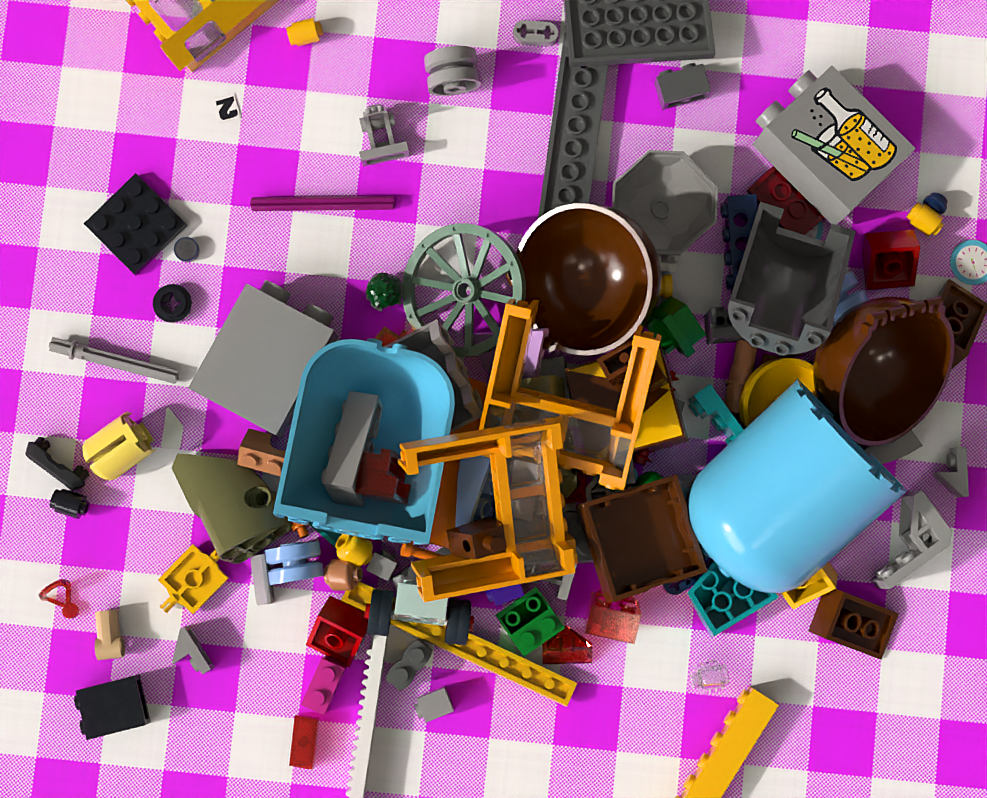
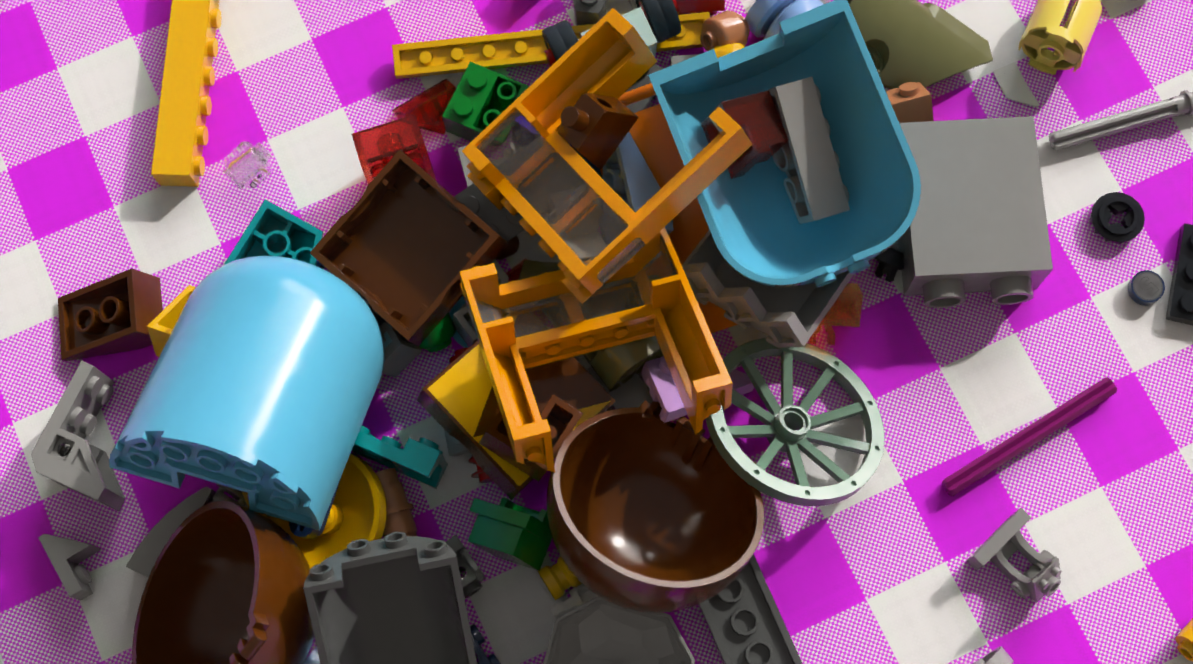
camera: 155 degrees right, 10 degrees down
dark green piece [366,272,404,312] -> none

